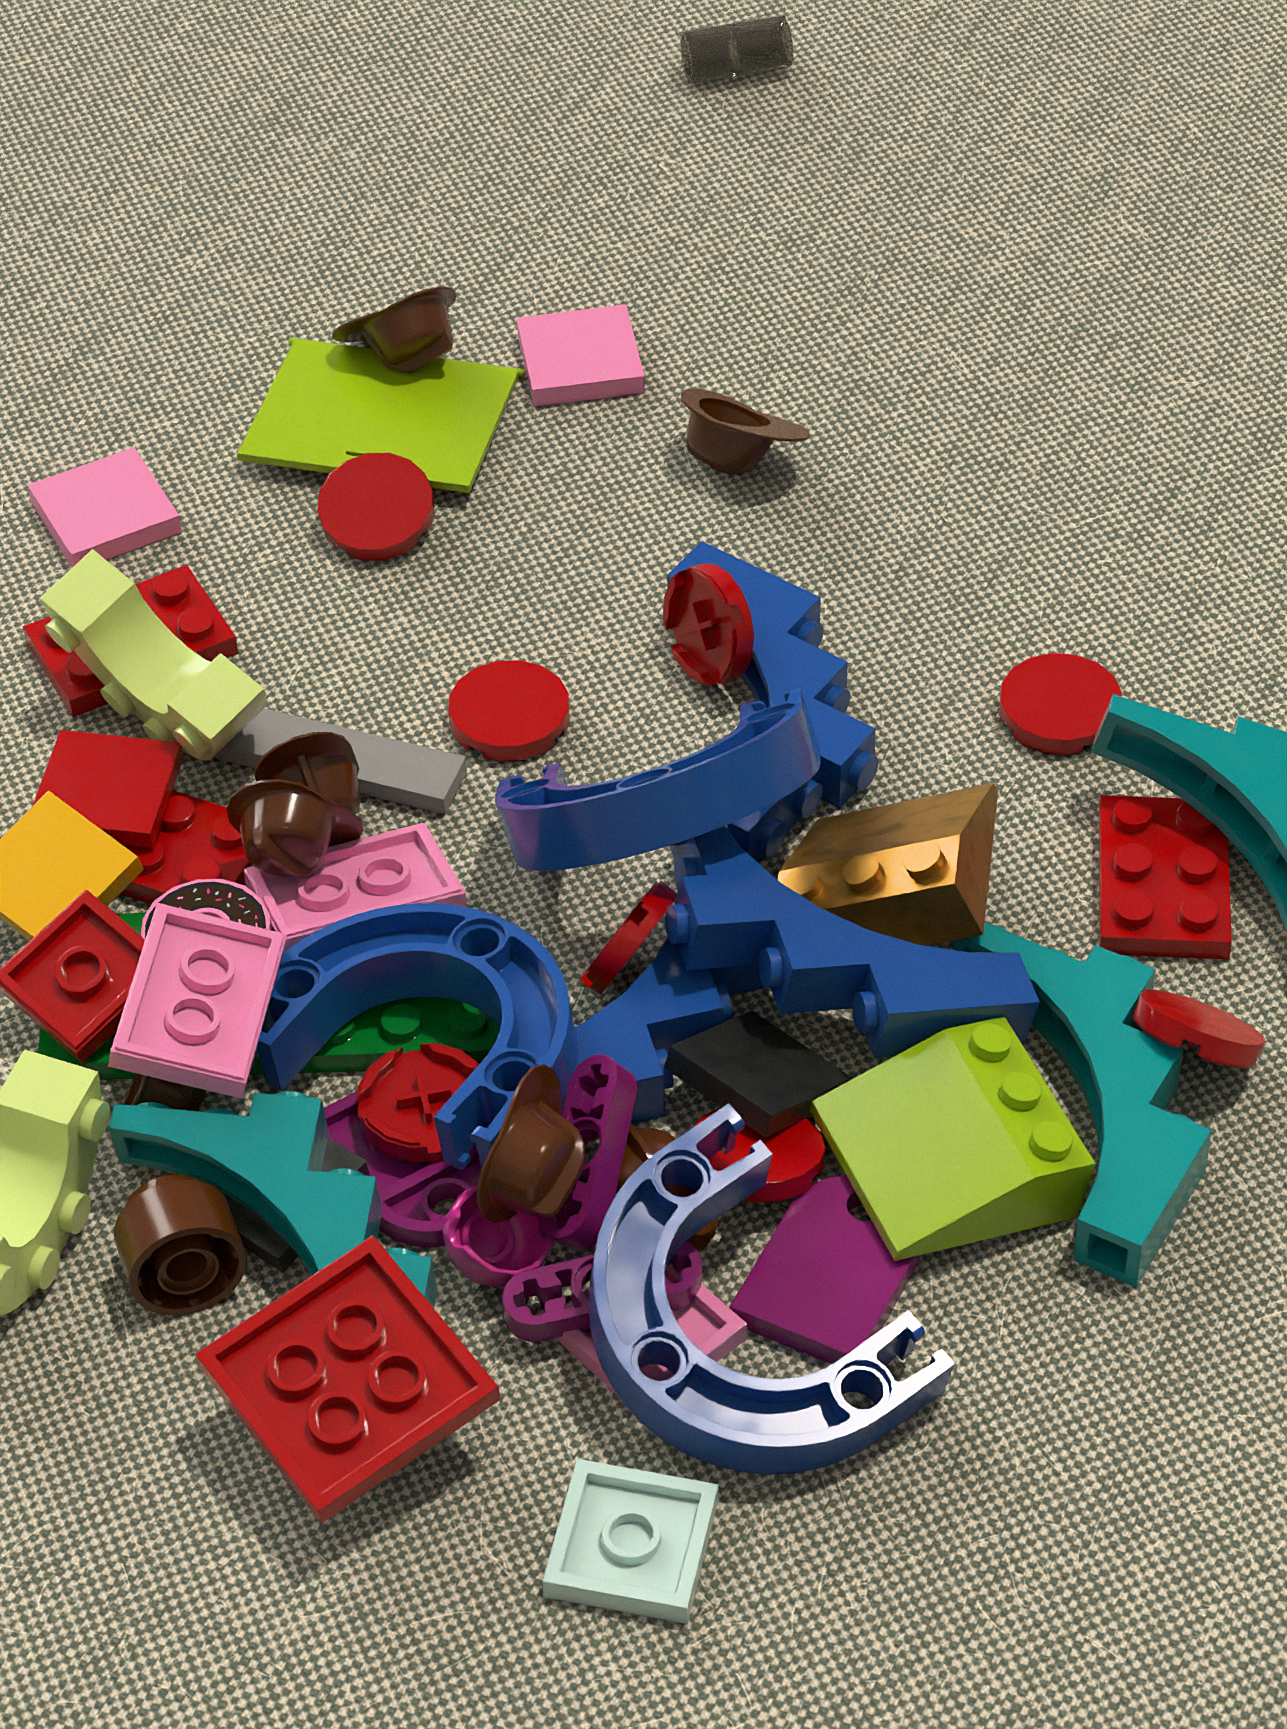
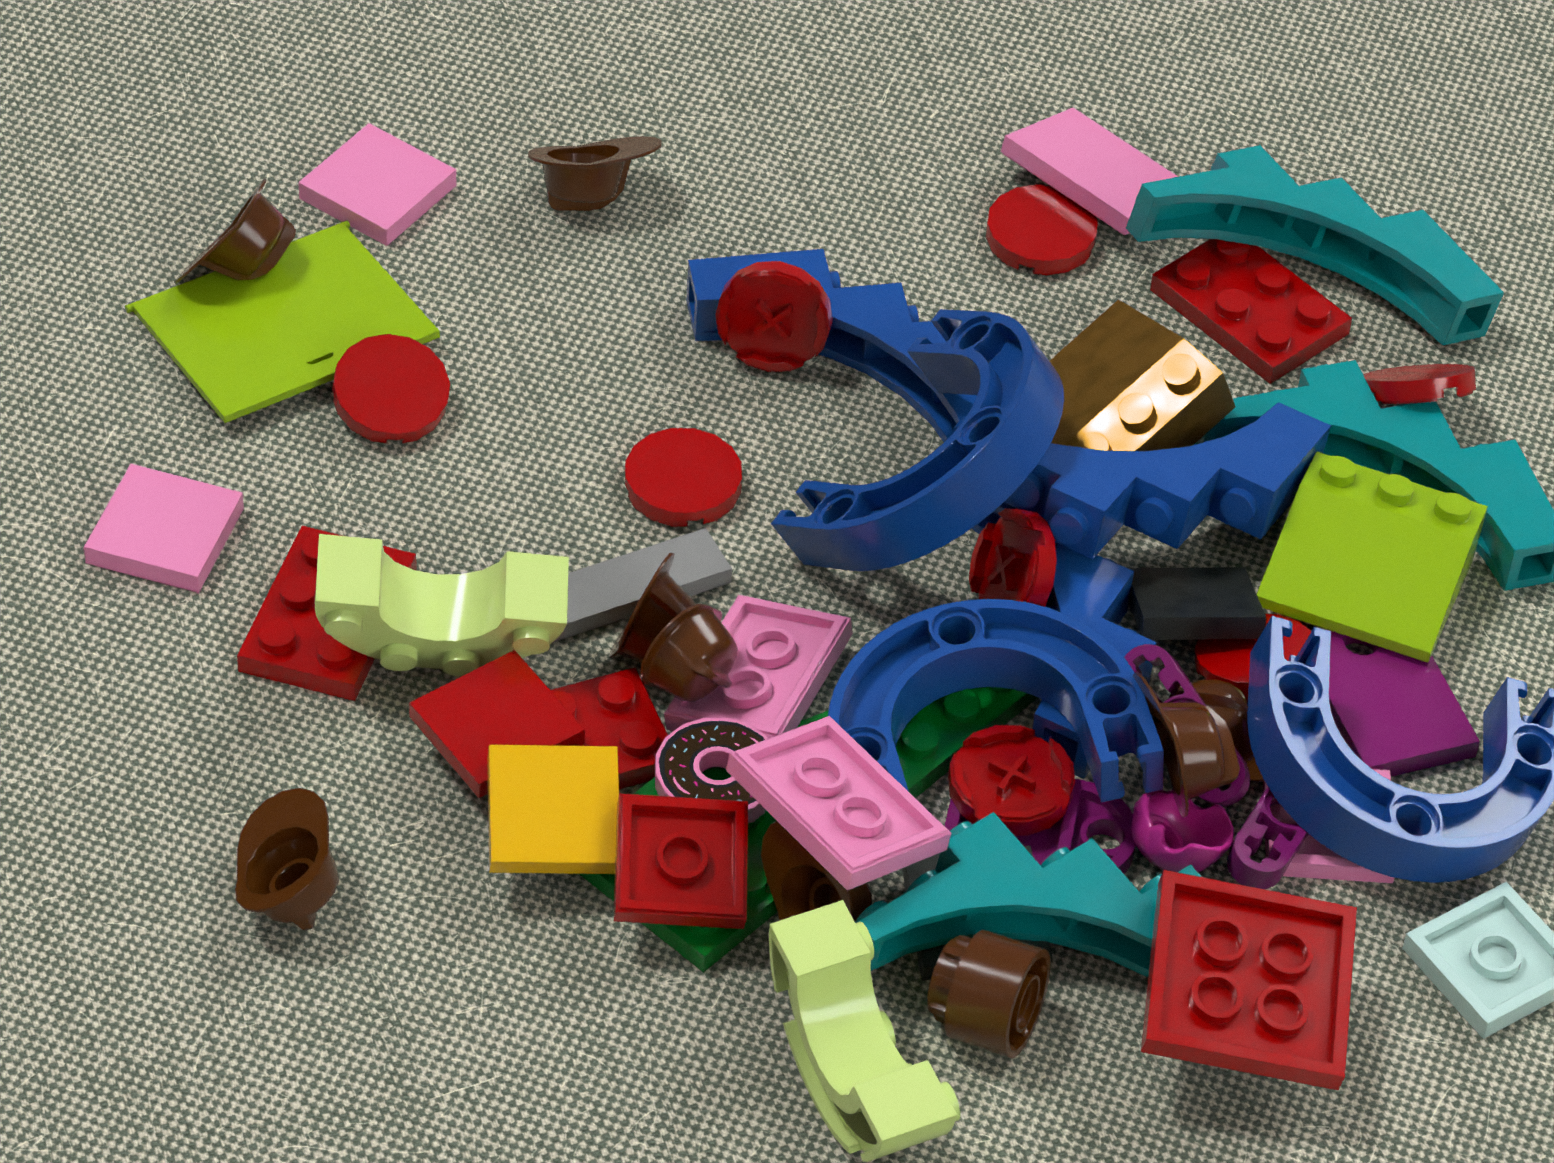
camera: 50 degrees left, 0 degrees up
none -> bright pink tile [1000,108,1178,235]

